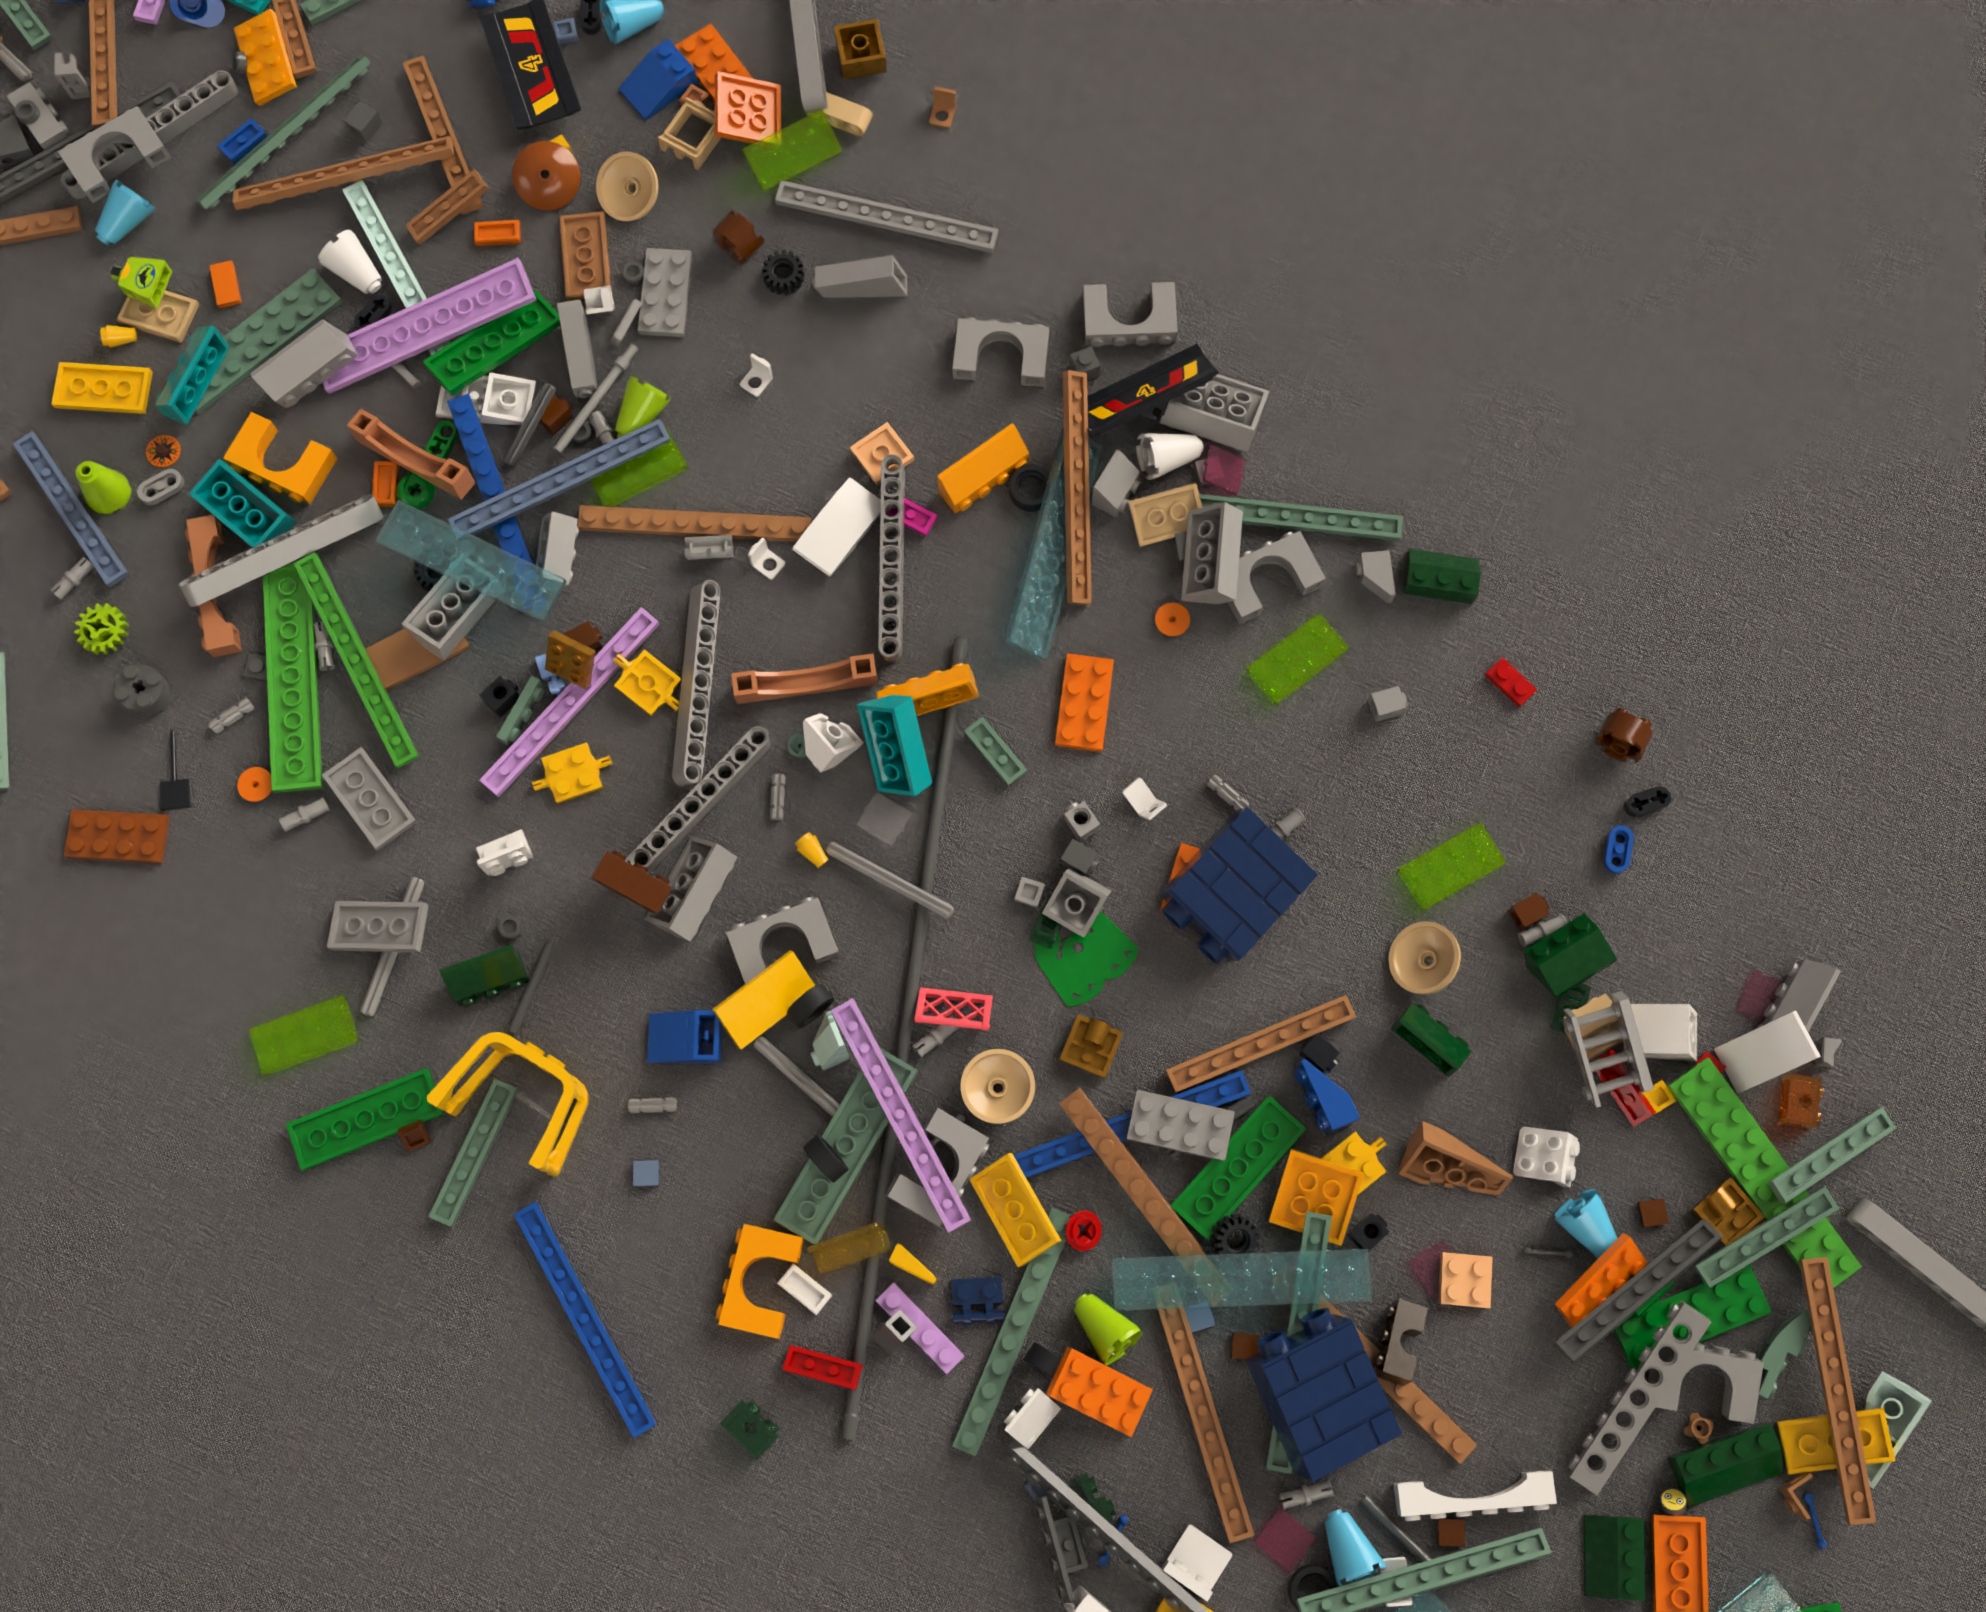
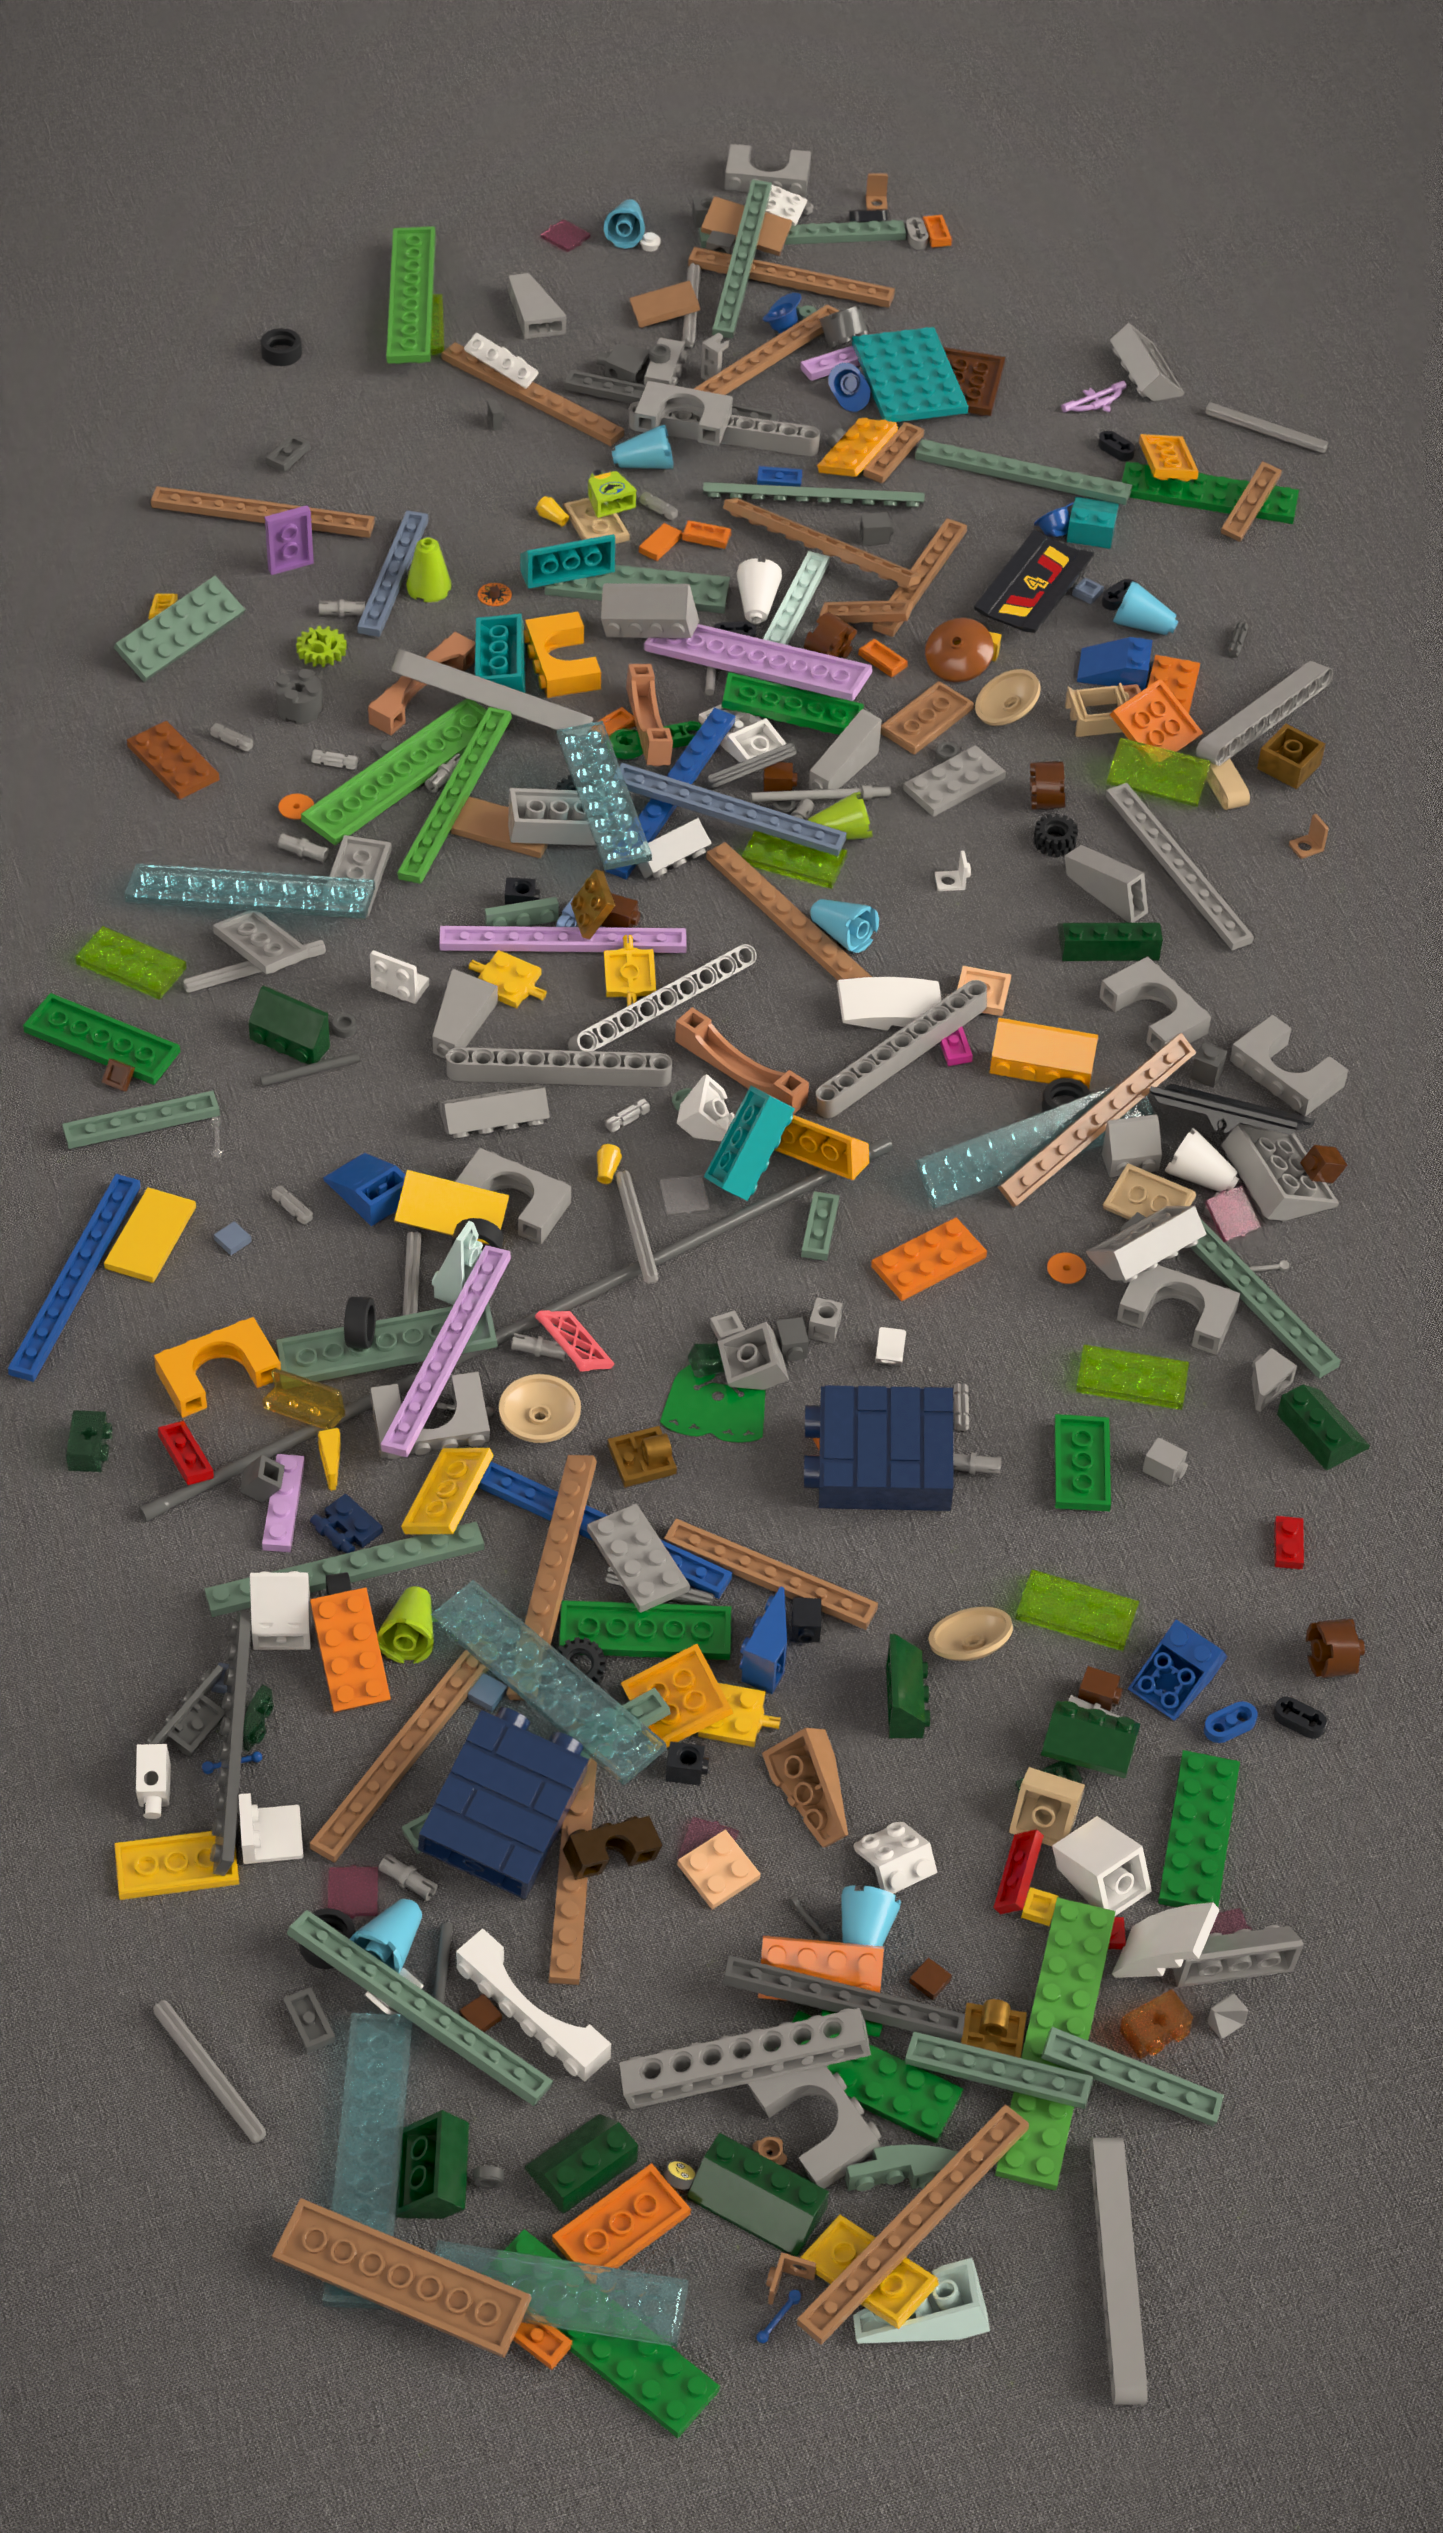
camera: 45 degrees right, 25 degrees down
yellow plate [51,362,153,414] -> none
light grey plate [137,469,184,505] -> none
black piece [160,730,190,810] -> none
yellow windscreen [427,1032,589,1177] -> none
white panel [584,285,615,314] -> none
reddish brown brick [592,850,672,915] -> none
light grey tile [610,299,642,347] -> none
light grey hinge [685,535,734,560] -> none
white bracket [748,538,785,580] -> none
white tile [777,1263,833,1315] -> none
red gear [1064,1210,1102,1251] -> none
light grey fence [1563,991,1654,1108] -> none
none -> yellow tile [104,1187,196,1283]
none -> clear light blue plate [124,863,375,919]
none -> light grey axle [210,723,253,752]
none -> light grey slope [433,969,498,1058]
none -> light grey axle [640,491,678,520]
none -> orange plate [682,520,731,549]
none -> reddish brown brick [804,612,857,659]
none -> medium azure cone [810,899,879,953]
none -> green plate [1054,1414,1111,1512]
none -> dark green slope [1057,922,1163,961]
none -> blue slope [1128,1619,1227,1721]
none -> green plate [1158,1750,1240,1908]
none -> light grey hinge [1249,1260,1289,1272]
none -> reddish brown brick [1300,1145,1348,1183]

